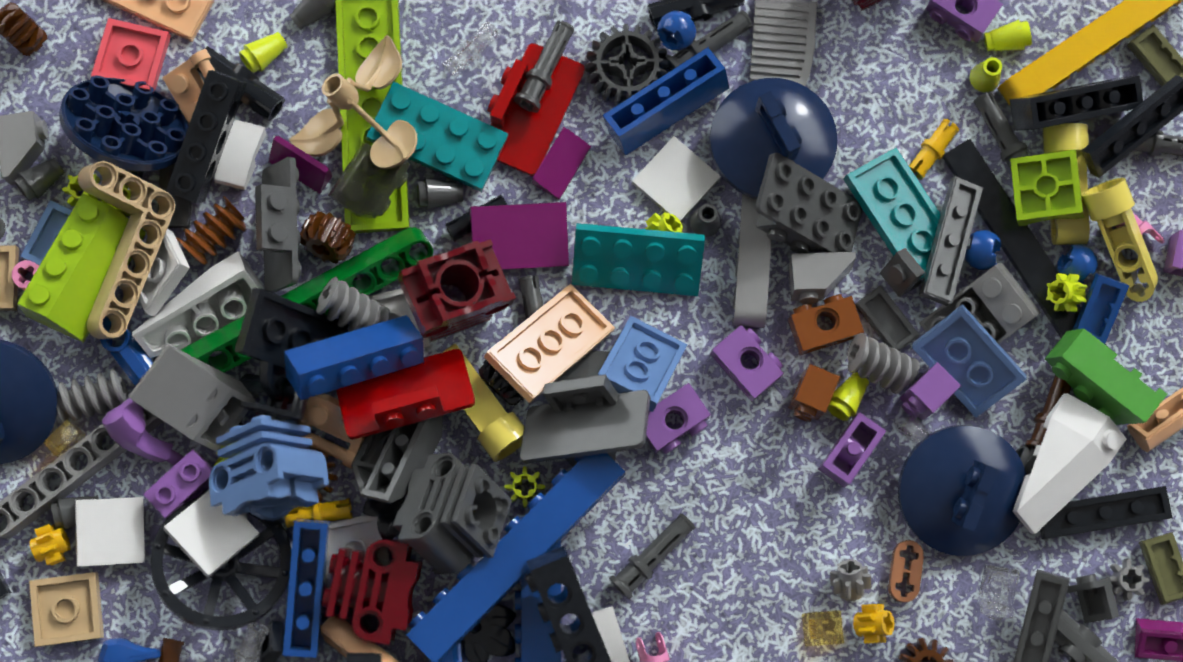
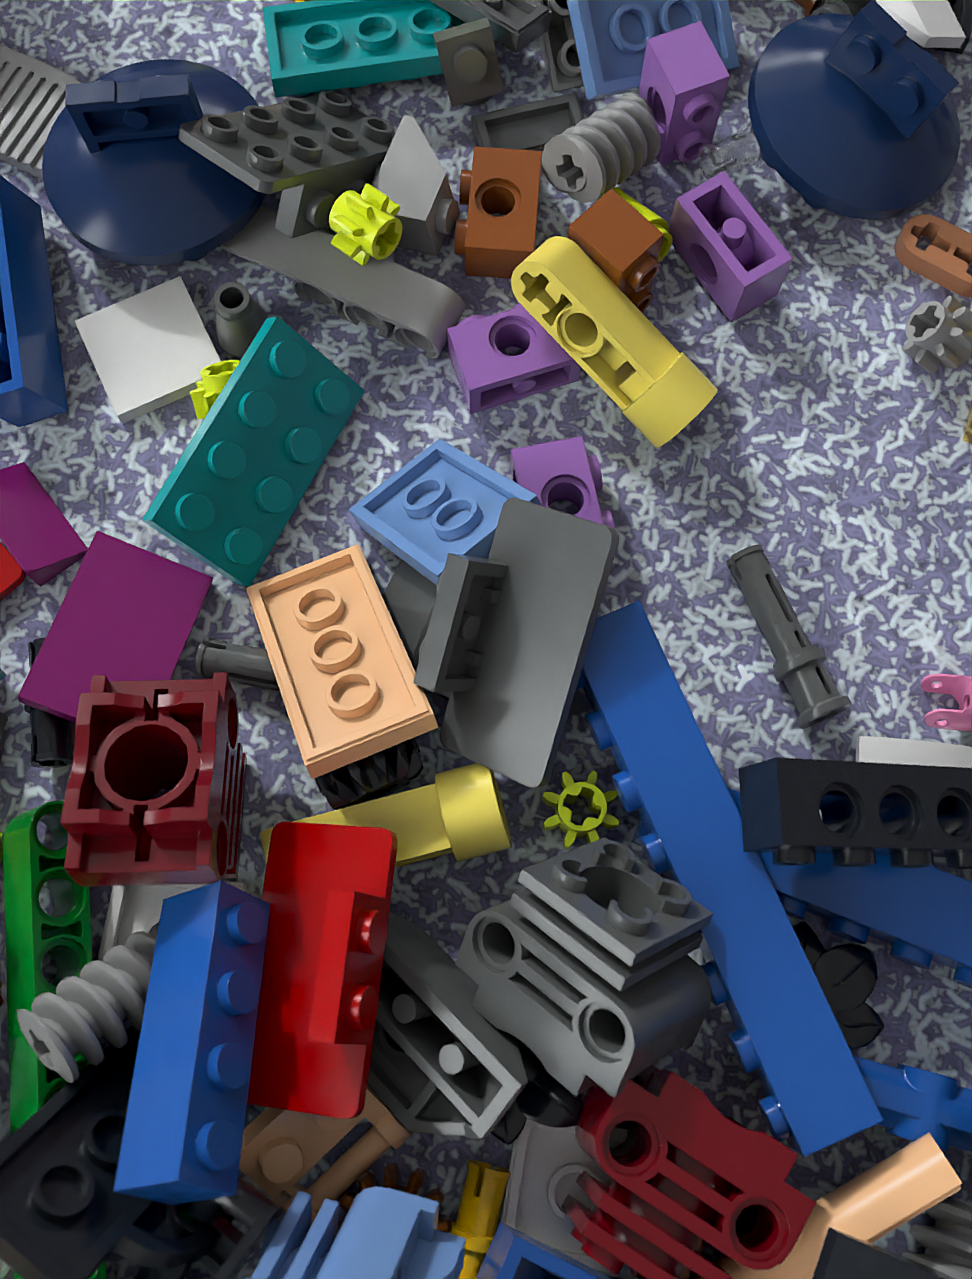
camera: 65 degrees left, 5 degrees down
none -> neon yellow gear [329,183,403,266]
none -> light yellow beam [511,236,718,448]

